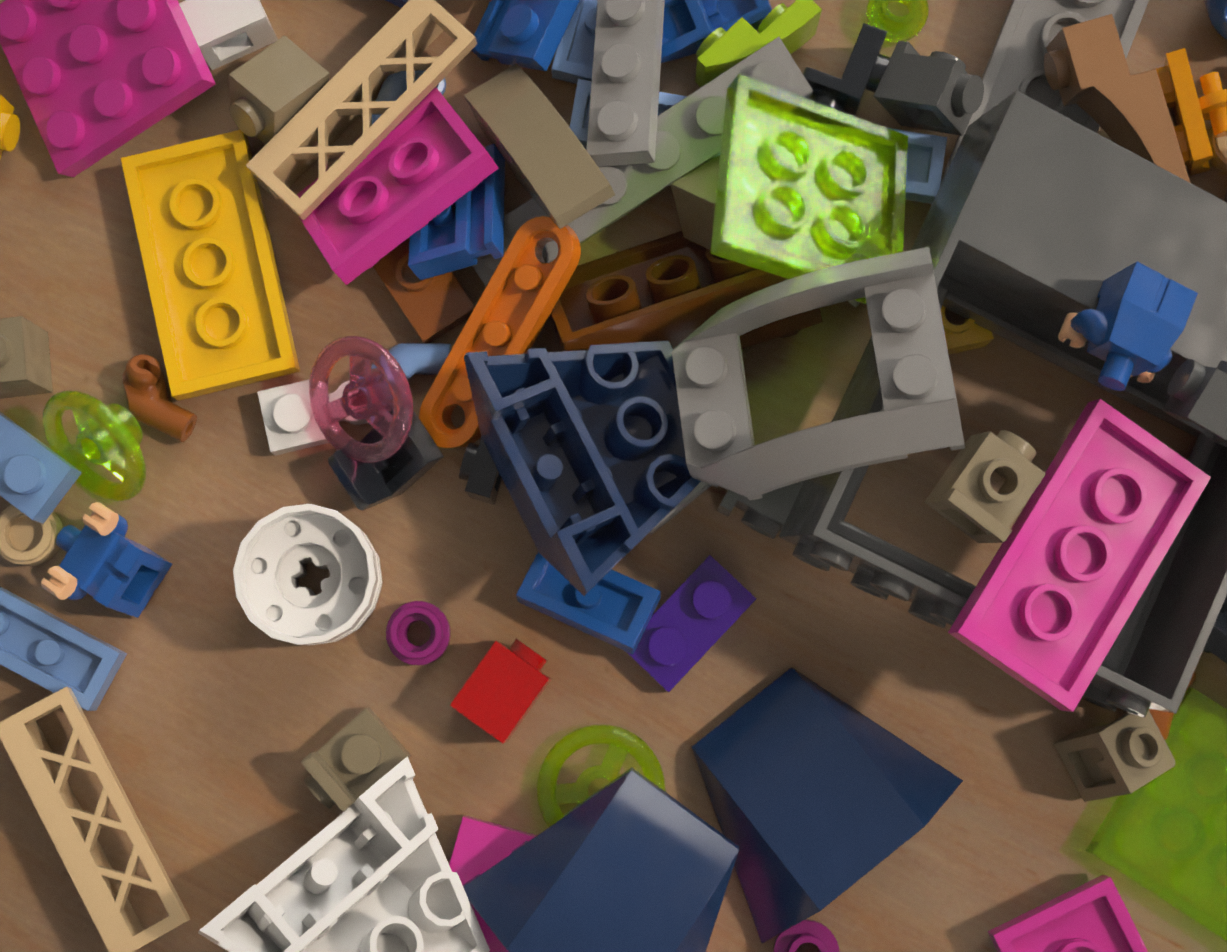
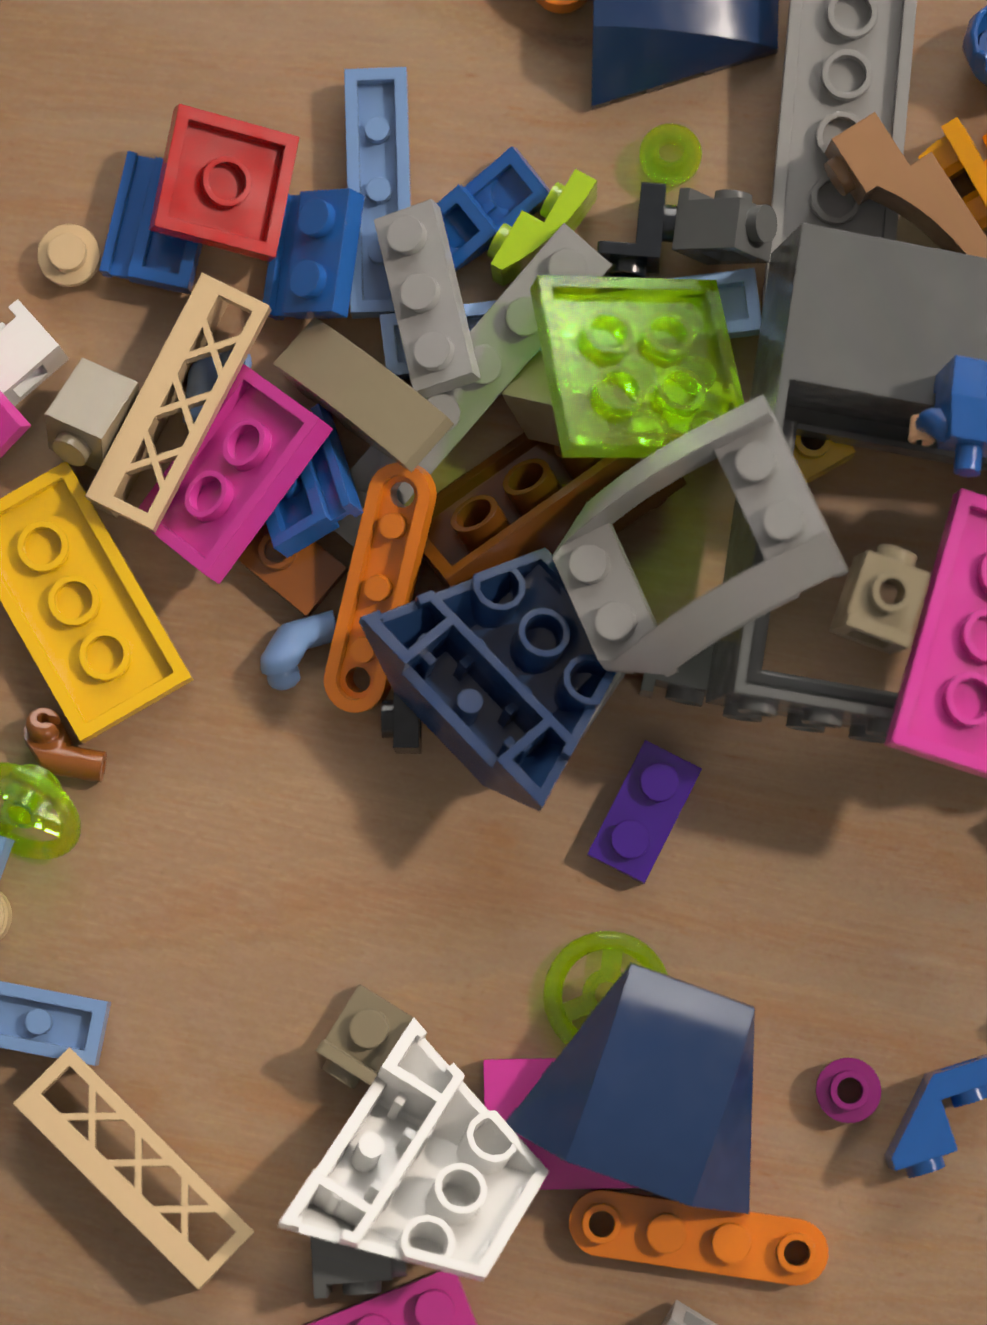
camera: 10 degrees left, 0 degrees up
blue piece [41,502,172,618] -> none
white wheel [233,504,383,645] -> none
white plate [257,377,377,456] -> none
clear pink piece [309,336,413,463] -> none
black bracket [328,404,444,511] -> none
magenta plate [386,601,451,665] -> none
red brick [450,638,552,744] -> none
blue plate [516,551,661,654] -> none
dark blue wedge [691,667,963,943] -> none

